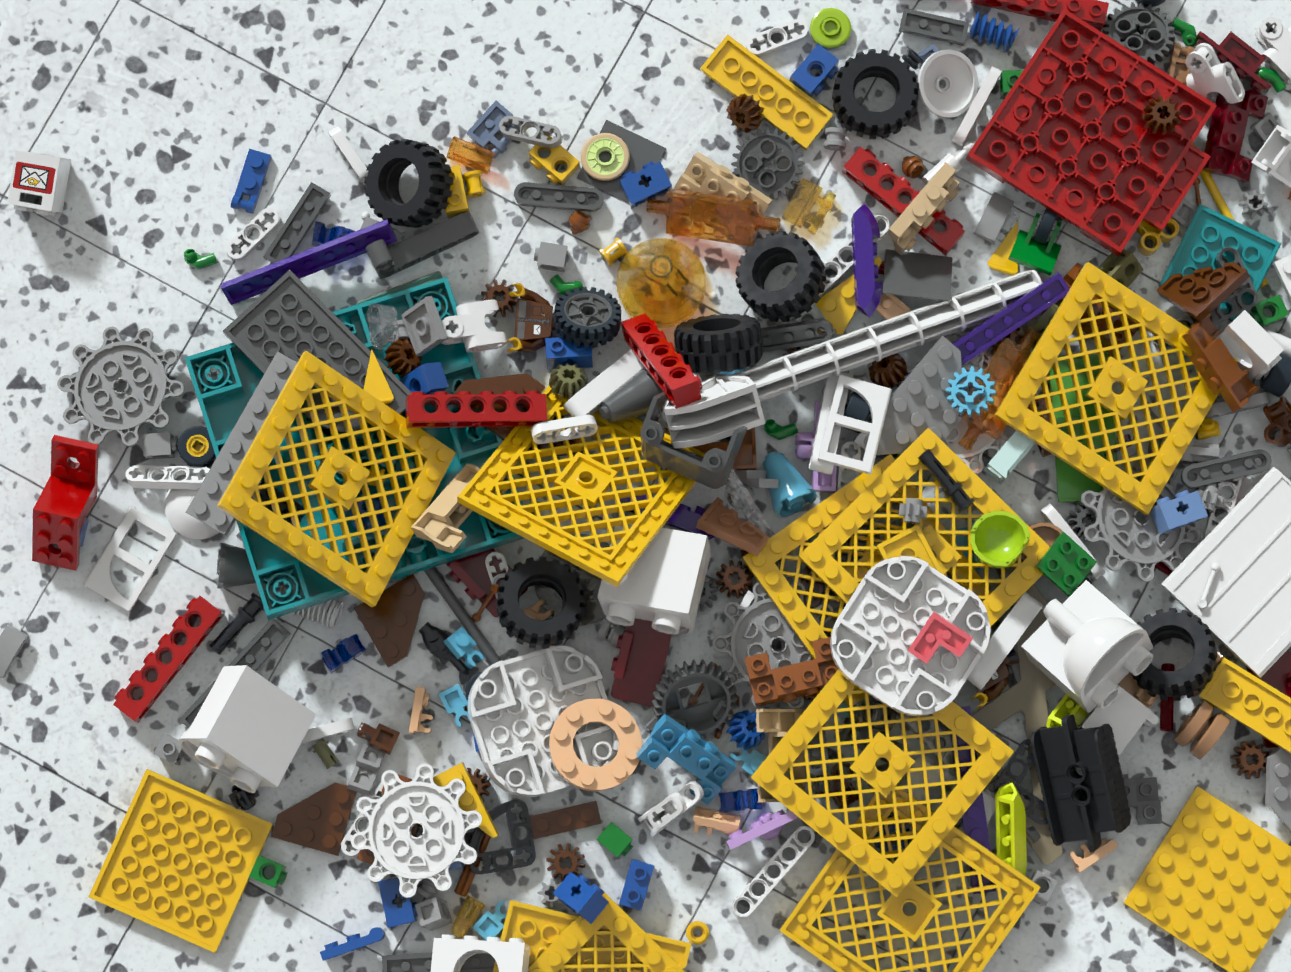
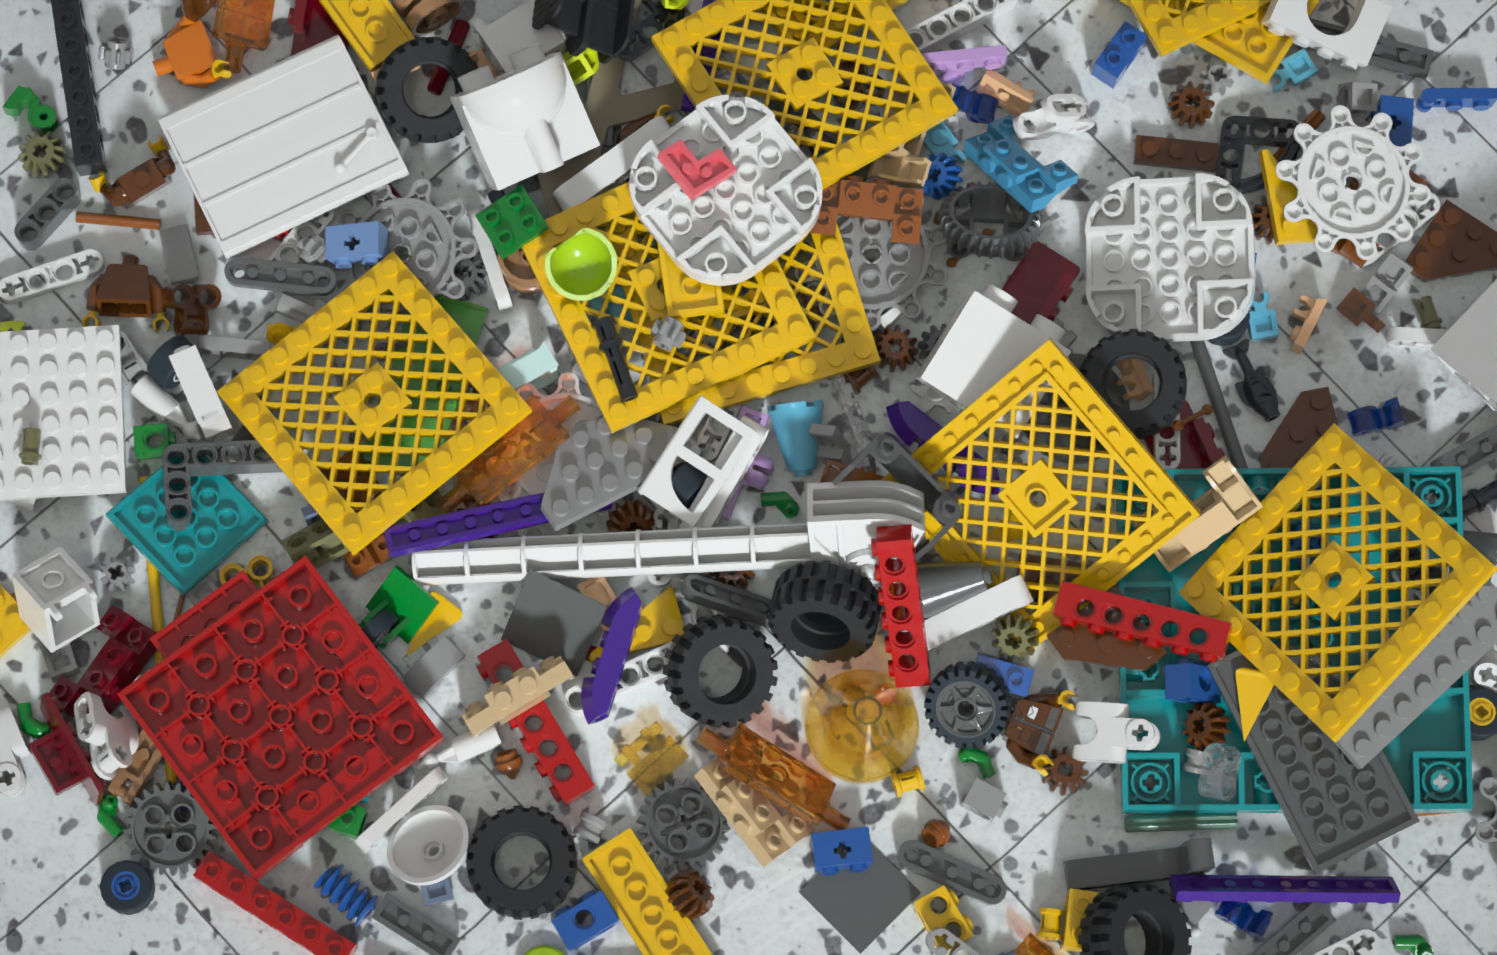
camera: 170 degrees left, 5 degrees down
light grey plate [401,296,448,356] -> none
medium azure plate [444,627,484,669] -> none
clear yellow hinge [451,895,485,938] -> none
white beam [530,415,598,444] -> none
light nougat plate [549,699,642,792] -> none
blue brick [553,872,609,924] -> none
wheel [581,133,630,181] -> none
green brick [596,822,633,858] -> none
nougat wing [696,497,769,556] -> none
black bush [901,48,924,70] -> none
medium azure gear [946,366,997,417] -> none
reddish brown gear [1142,96,1182,135] -> none
reddish brown plate [1156,262,1250,322] -> none
dark orange bracket [1182,314,1259,412] -> none

